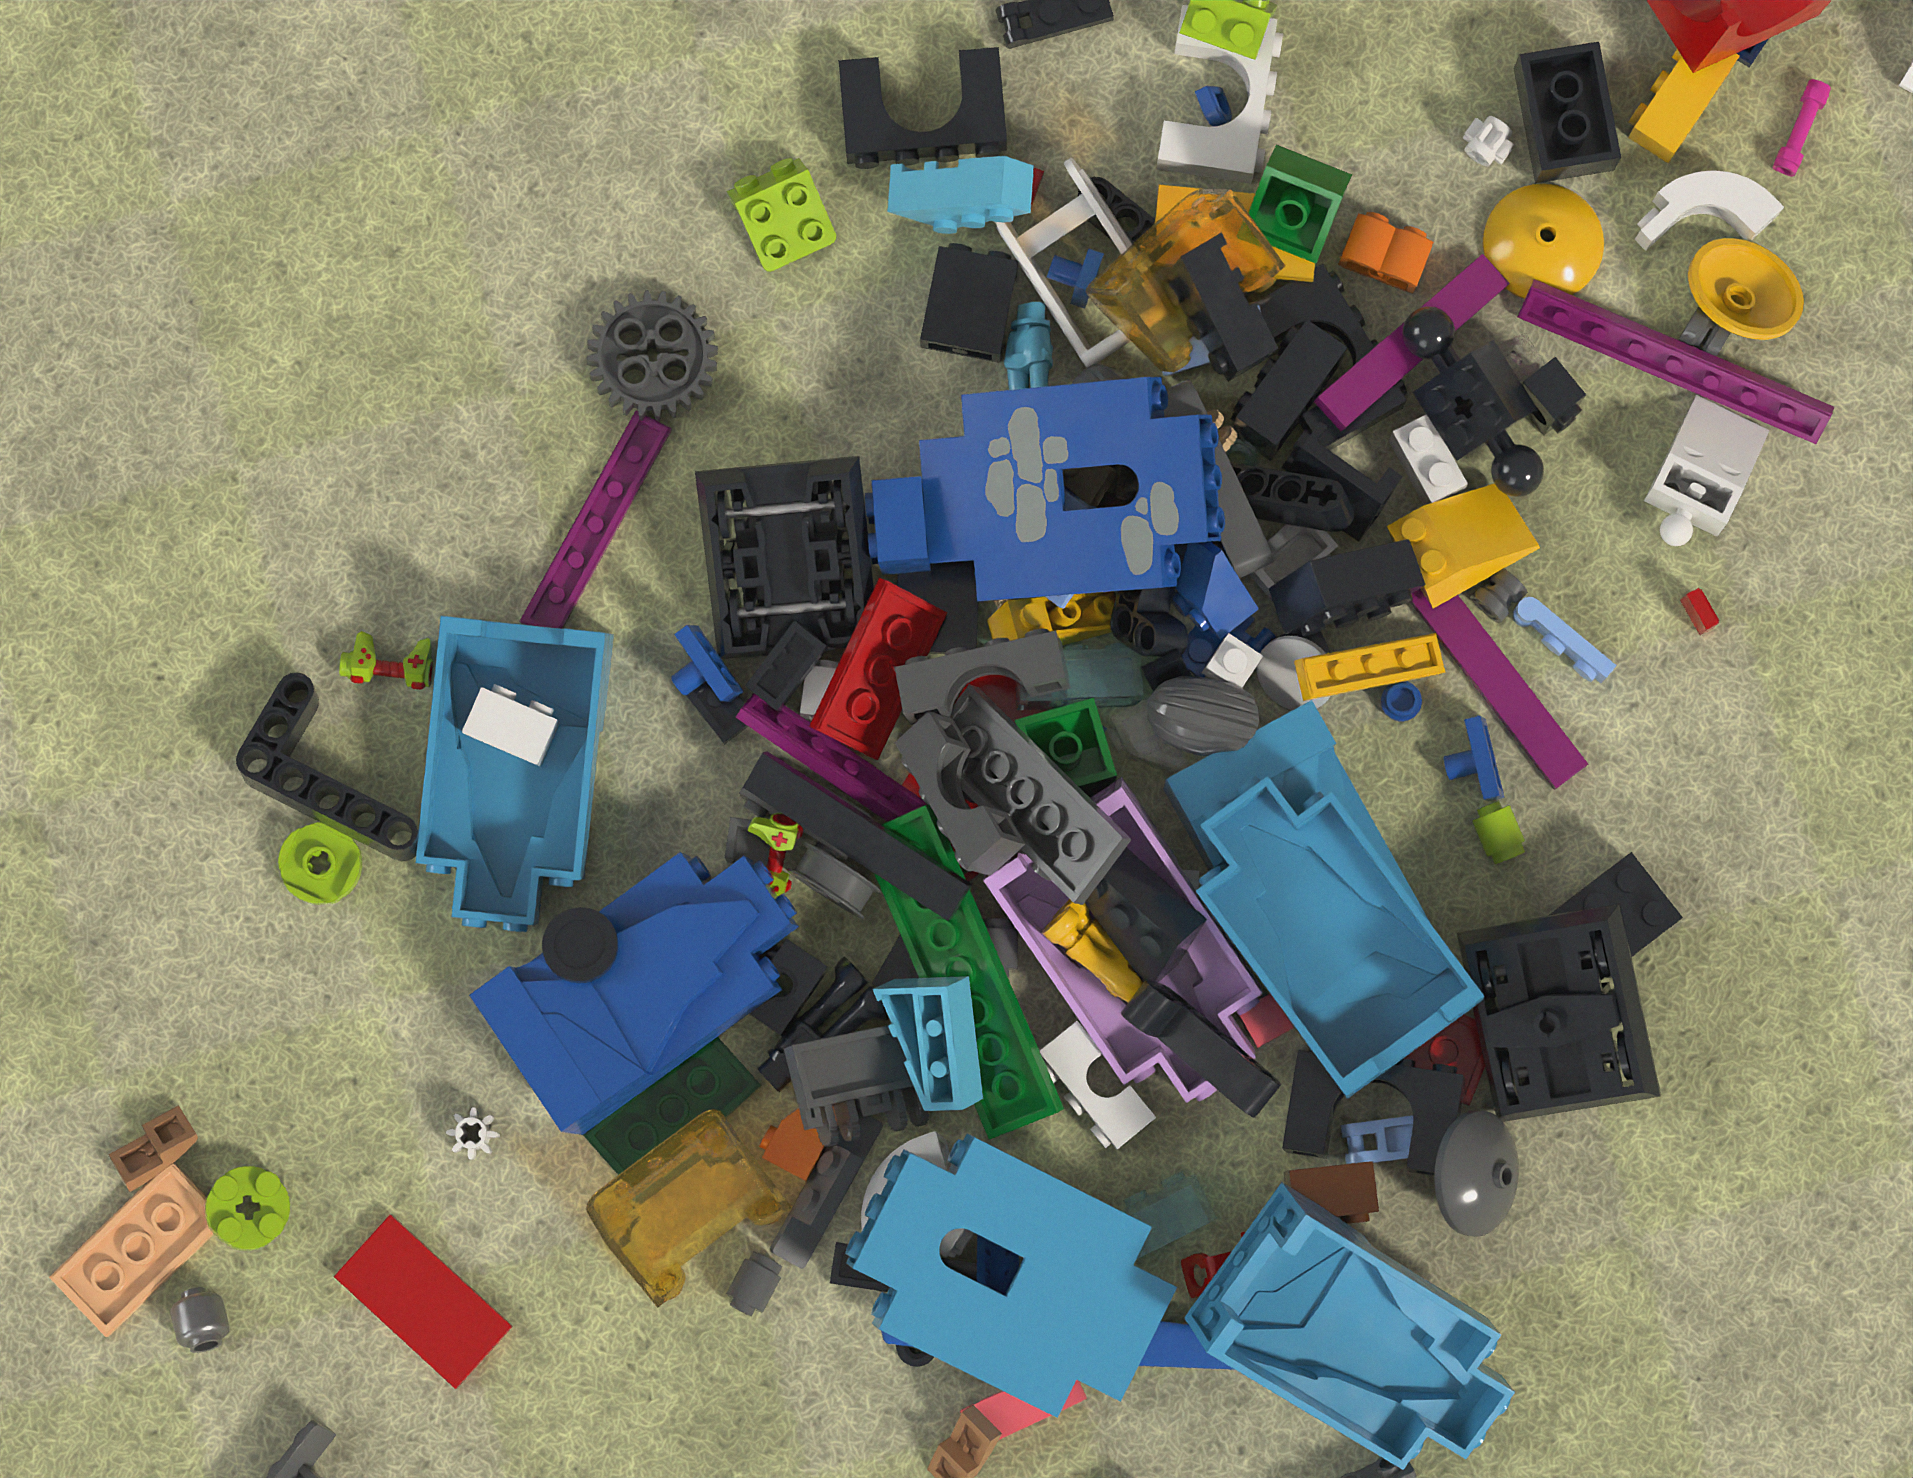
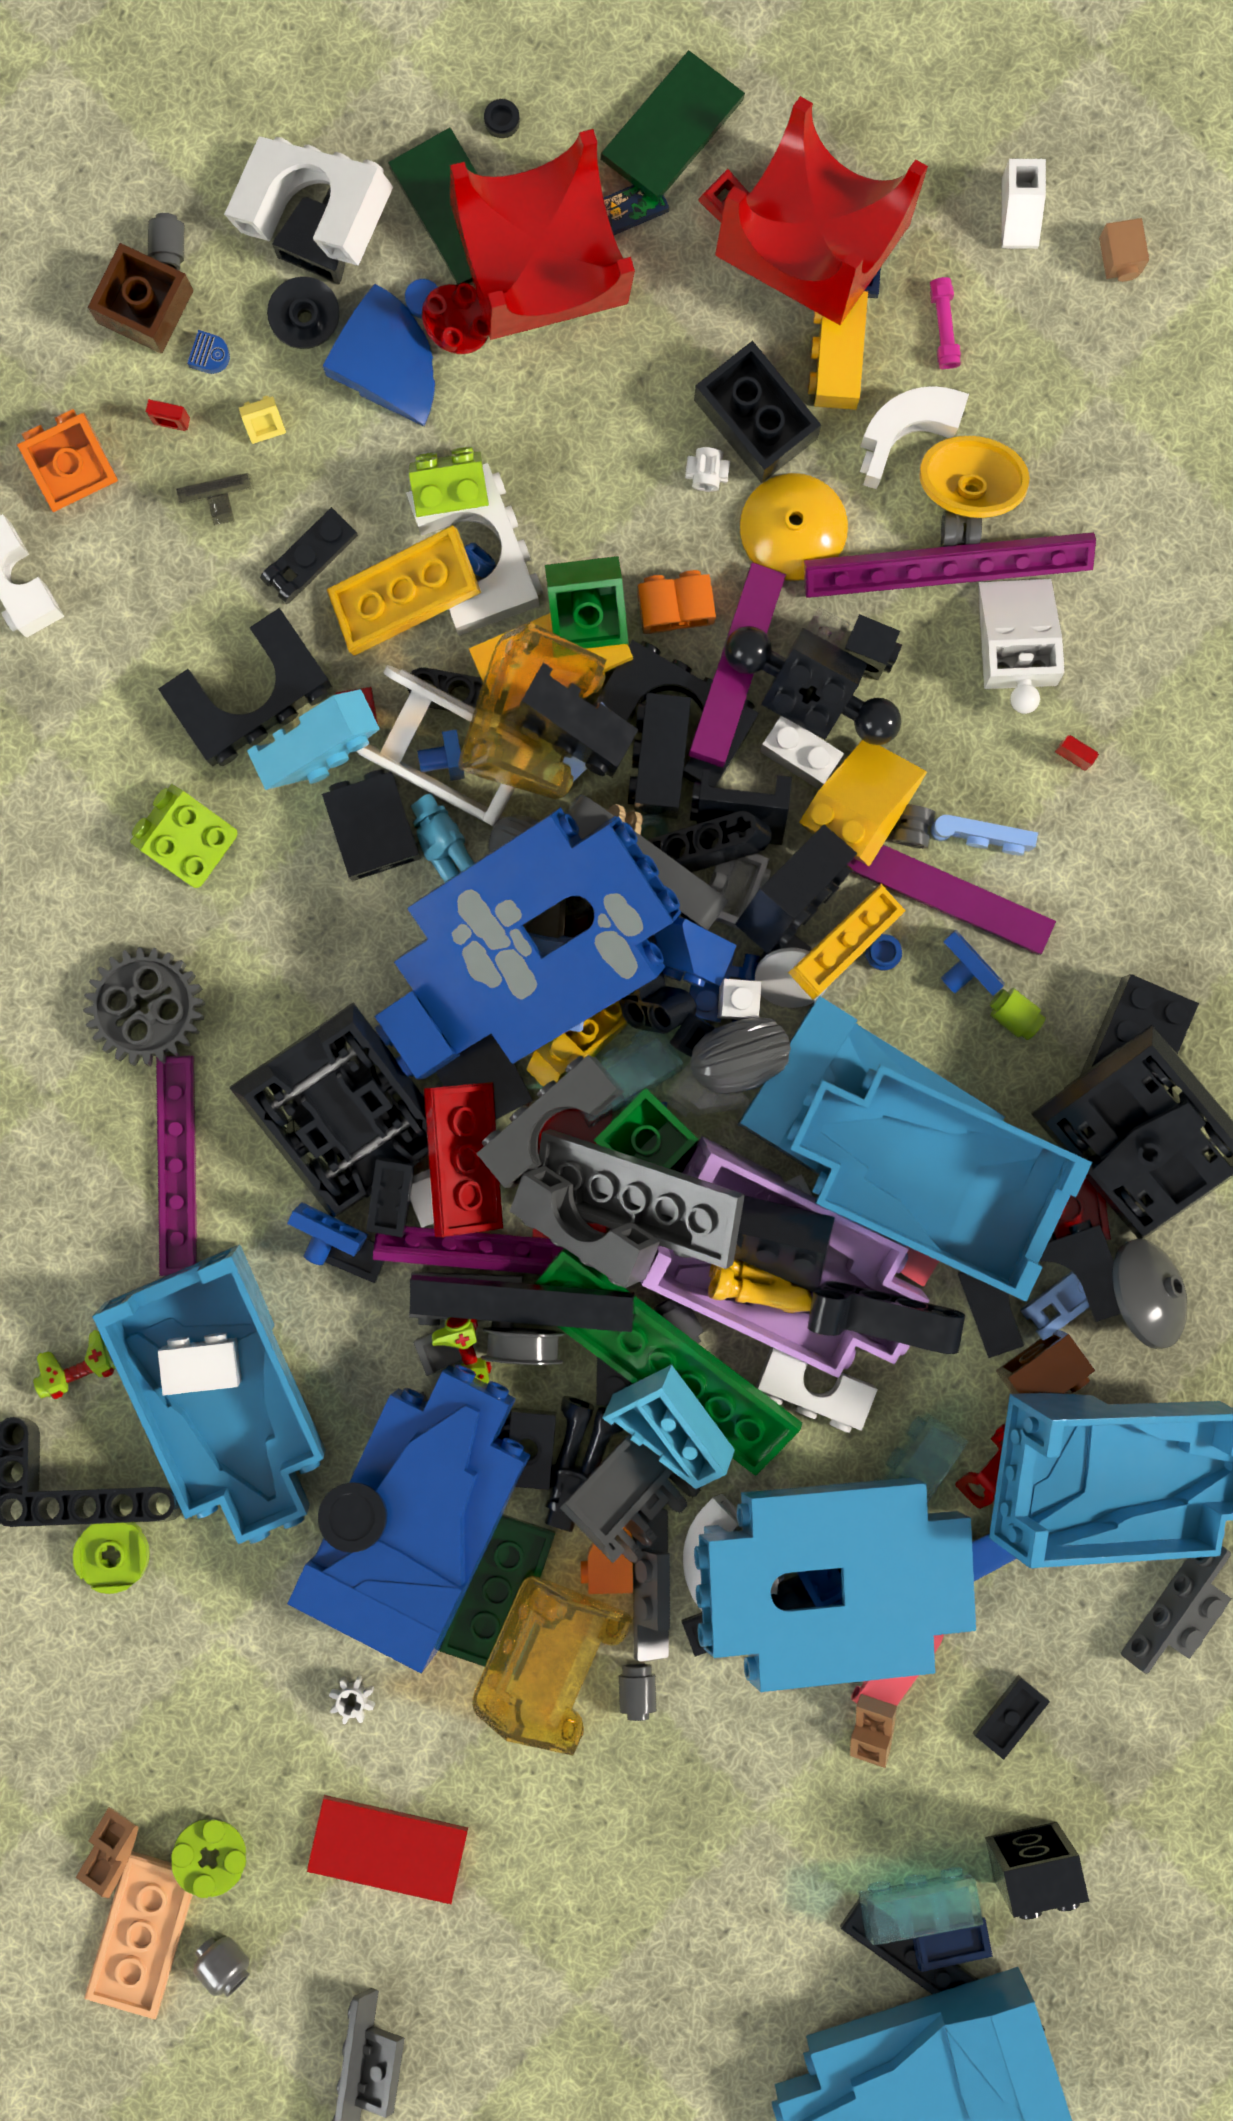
camera: 30 degrees left, 5 degrees up
none -> yellow tile [326,525,481,656]

